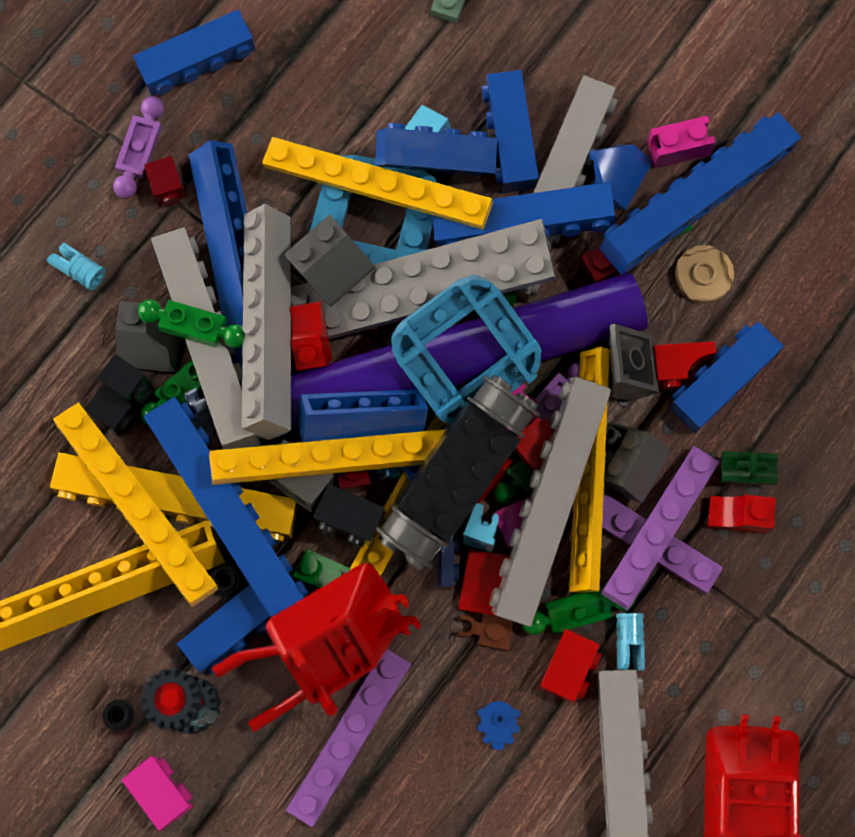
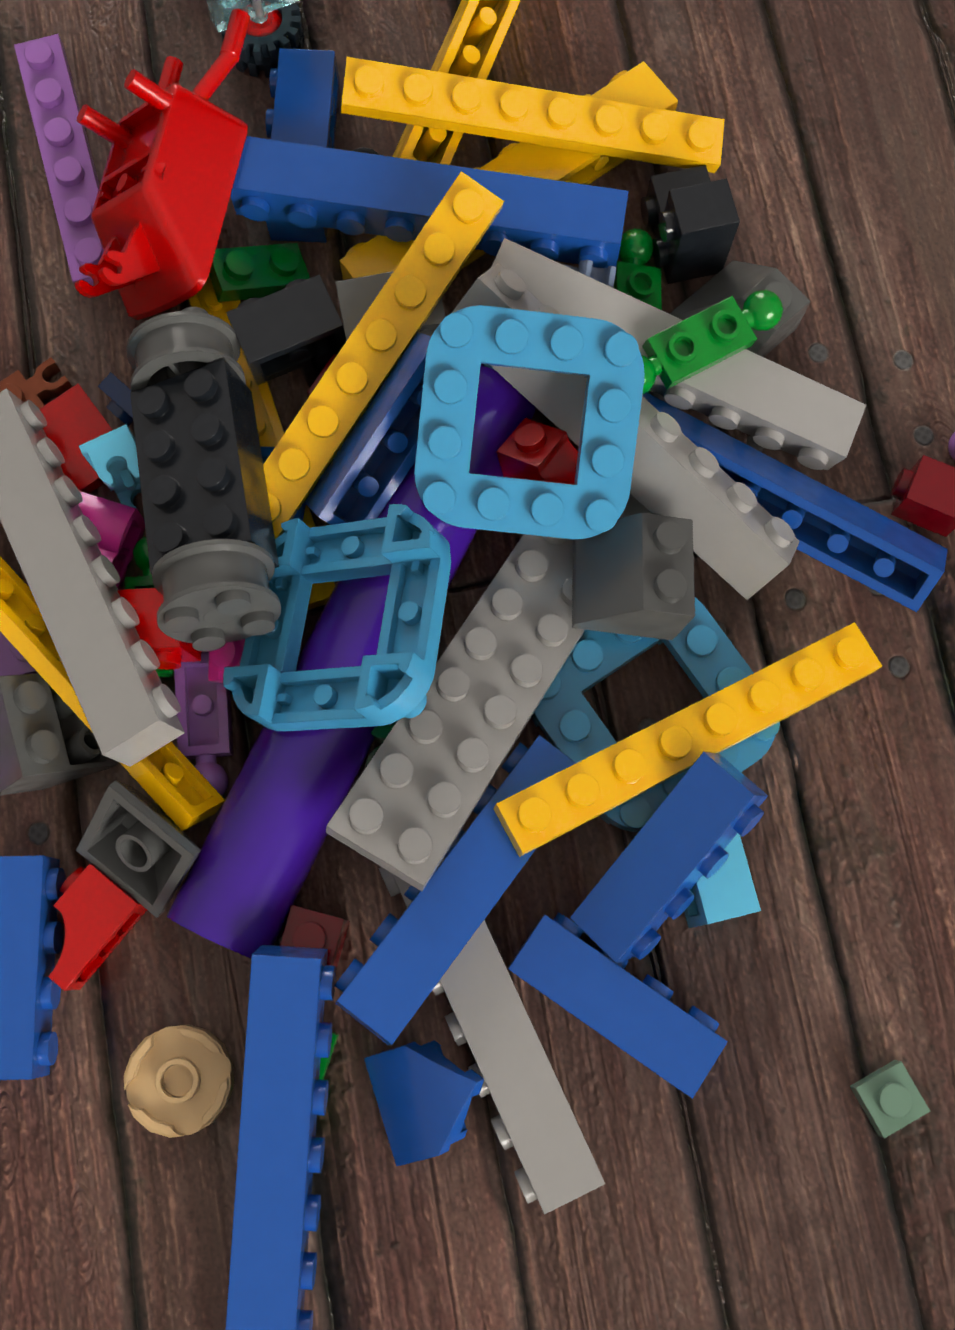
camera: 130 degrees right, 0 degrees up
medium azure hinge [47,243,106,291] -> none
dark pink brick [647,116,716,169] -> none
none -> dark azure plate [414,305,645,539]

